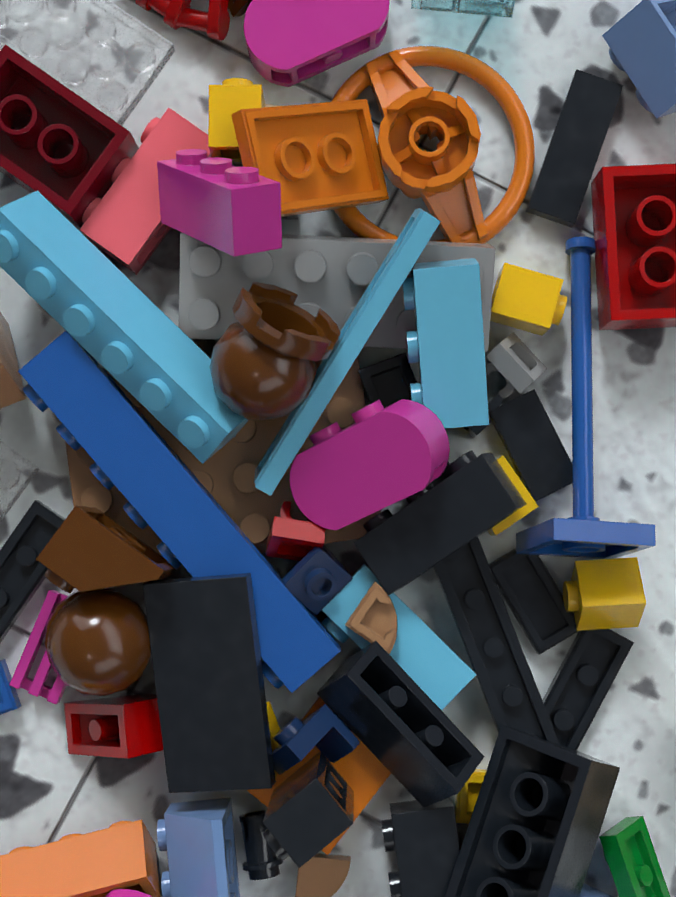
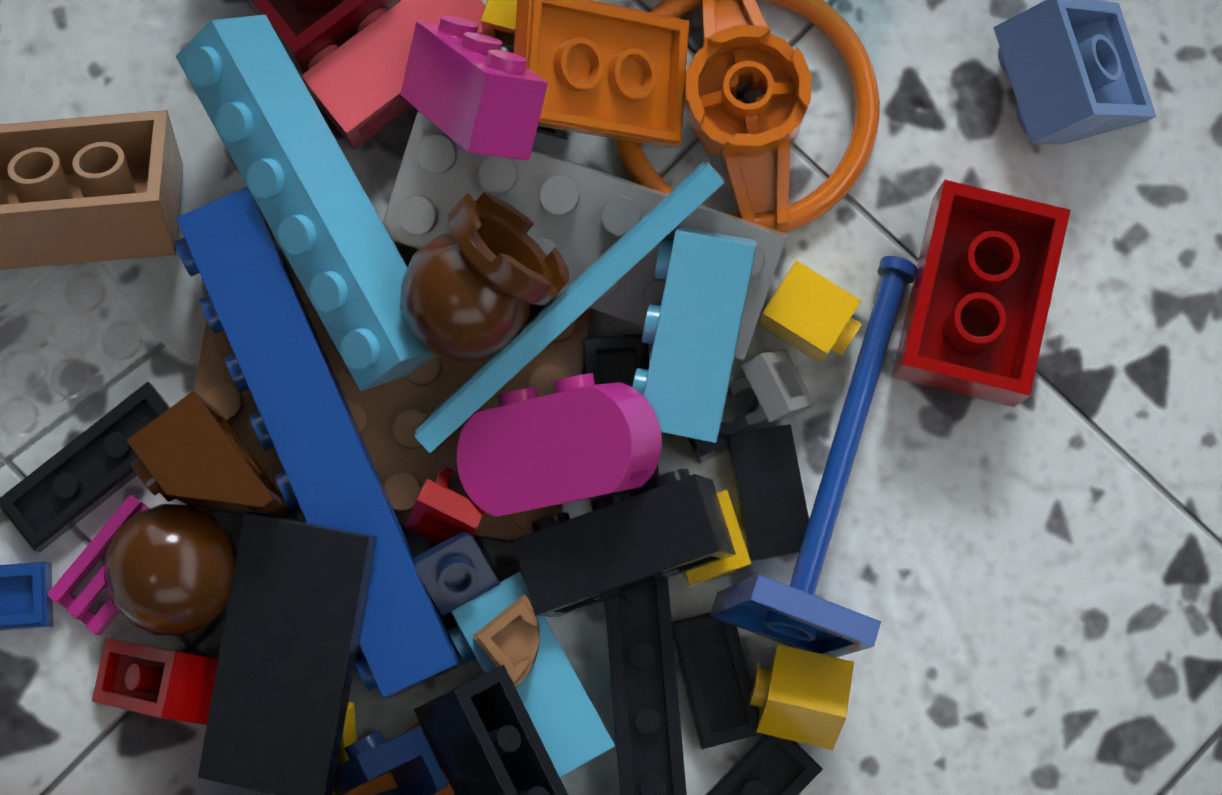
camera: 10 degrees right, 5 degrees down
black tile [525,69,623,228] -> none

